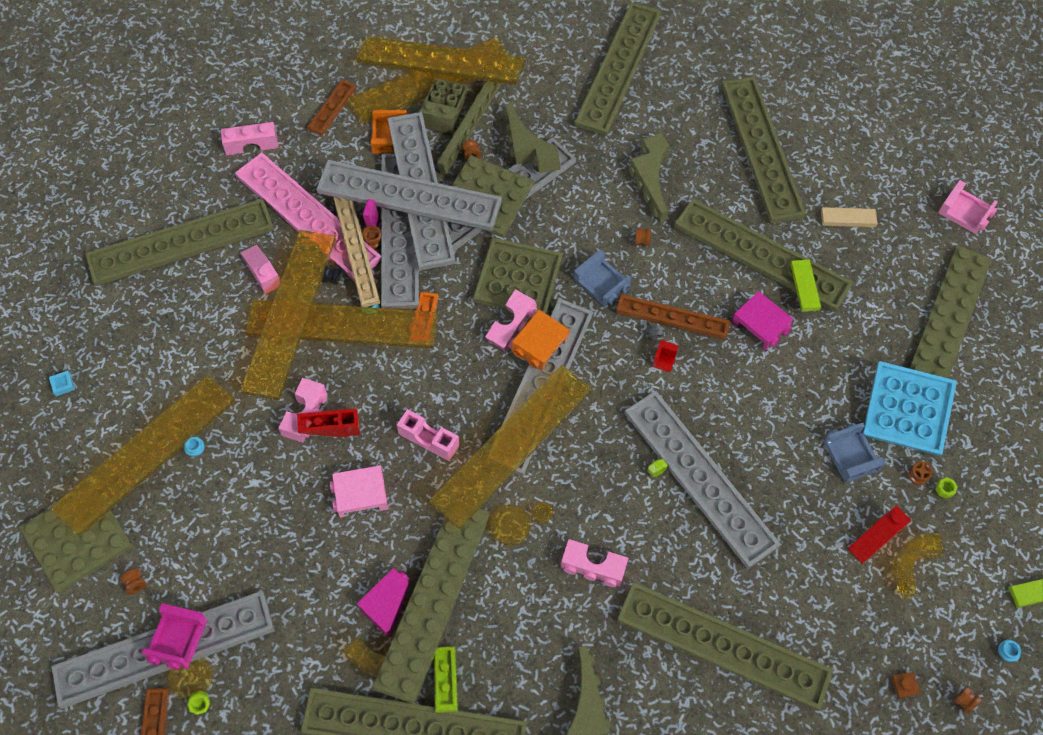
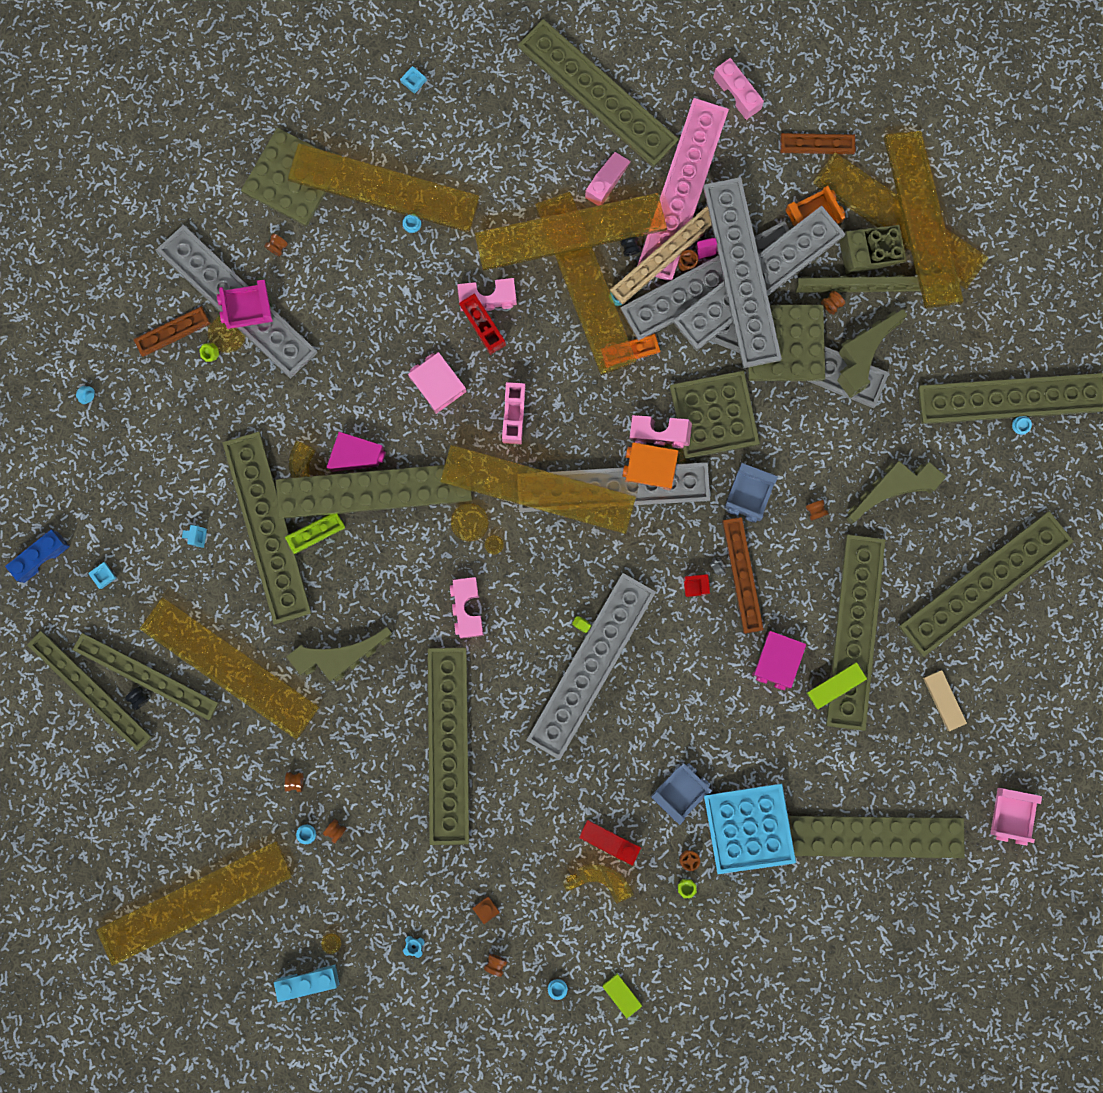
camera: 65 degrees right, 20 degrees up
none -> medium azure plate [1012,416,1032,435]

